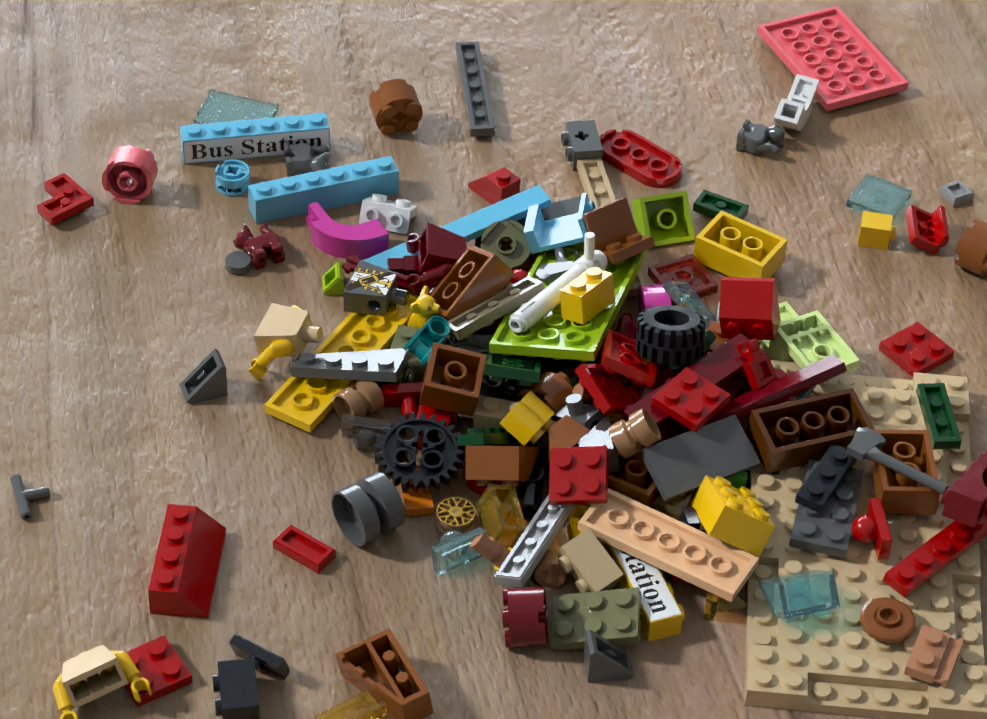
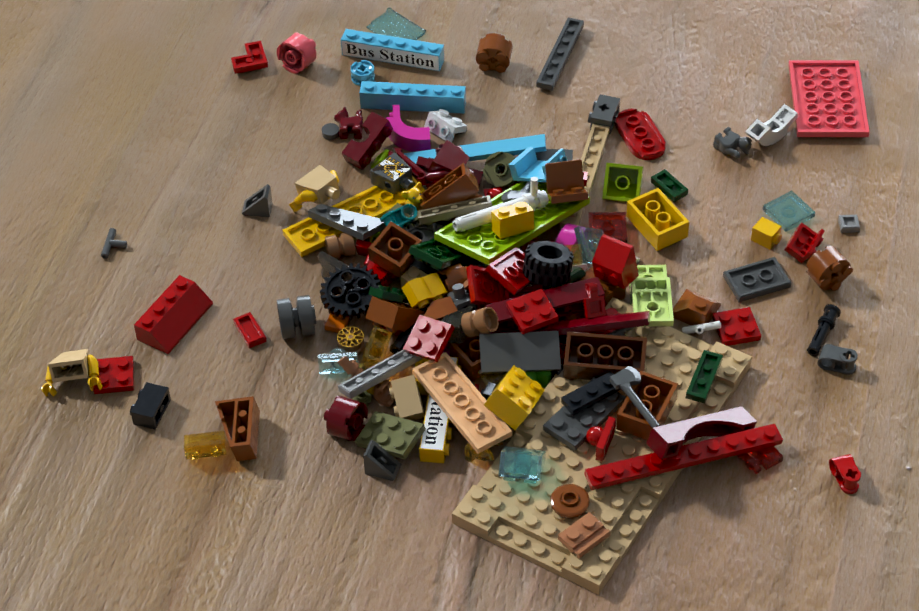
camera: 30 degrees right, 5 degrees up
black plate [229,634,290,680] -> none
dark grey animal [284,143,330,177] -> none
red slope [468,167,521,205] -> none
none -> dark red arch [342,112,393,170]
none -> dark orange slope [673,289,721,326]
none -> white piece [682,321,721,334]
none -> dark grey tile [723,257,791,302]

